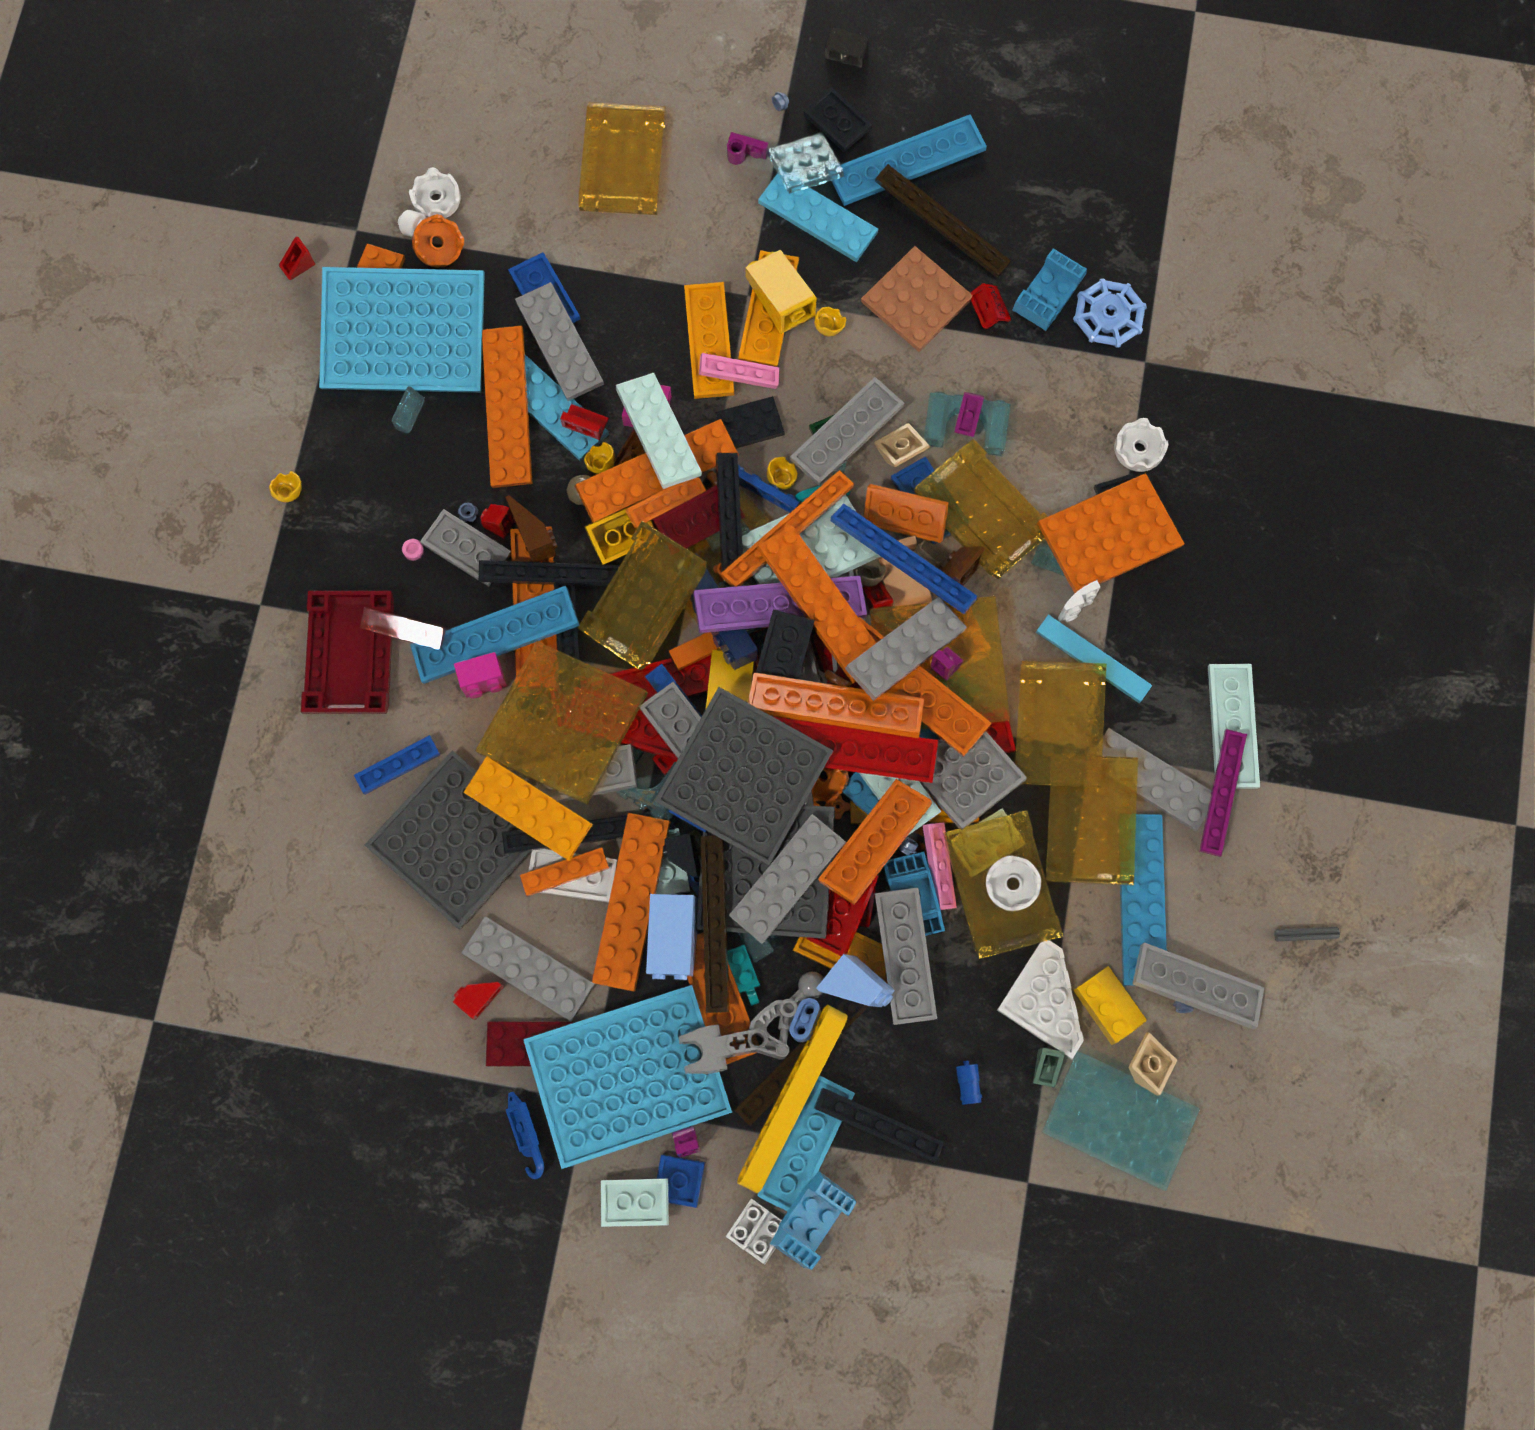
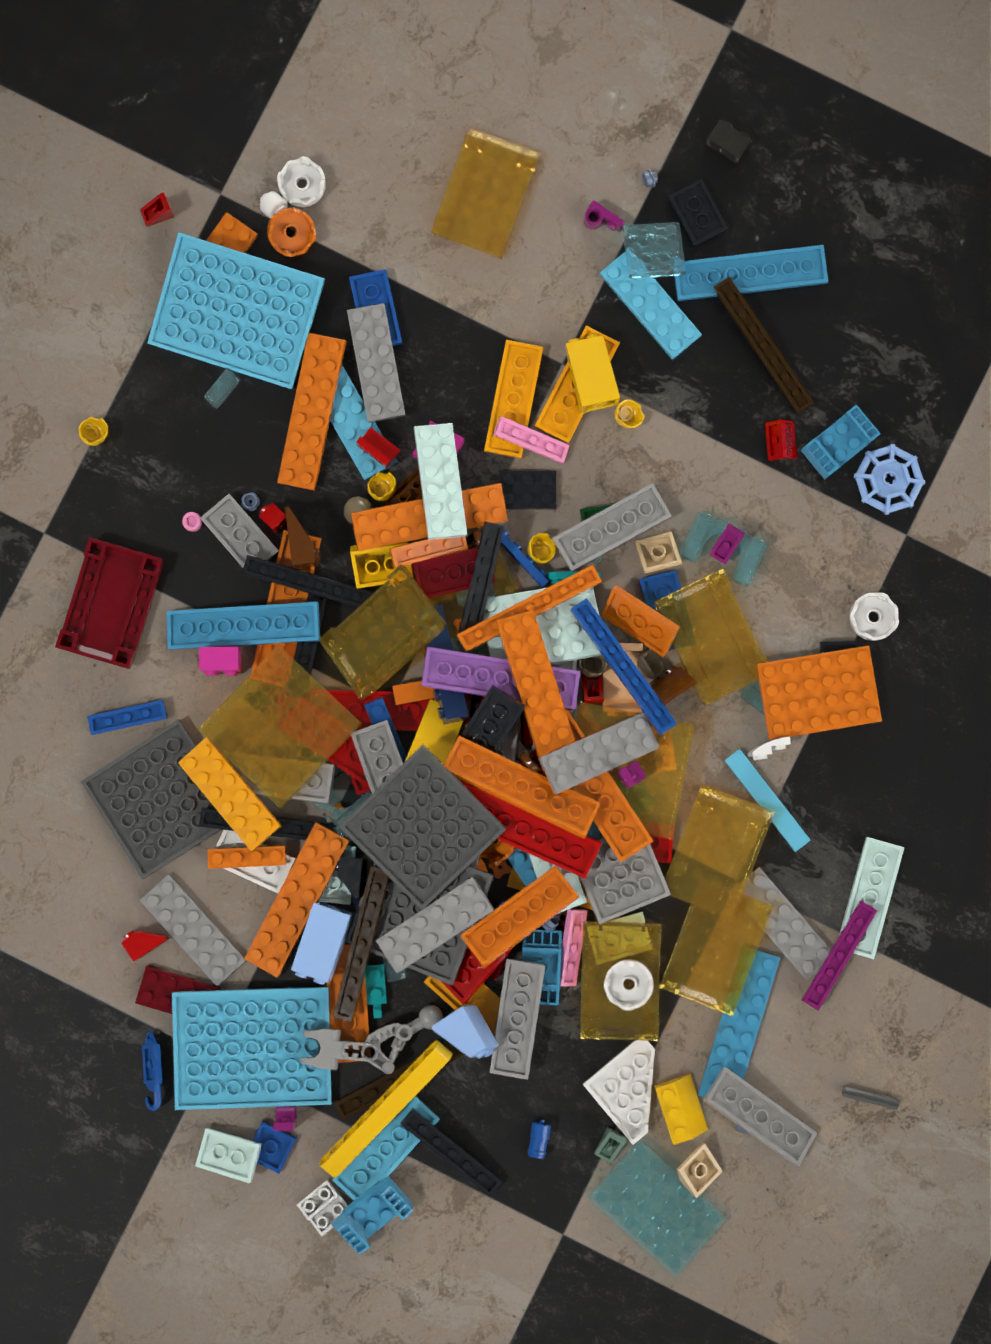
camera: 10 degrees right, 10 degrees up
plate [360,607,446,649] -> none
medium blue plate [789,998,821,1042] -> none
nougat plate [861,246,972,352] -> none

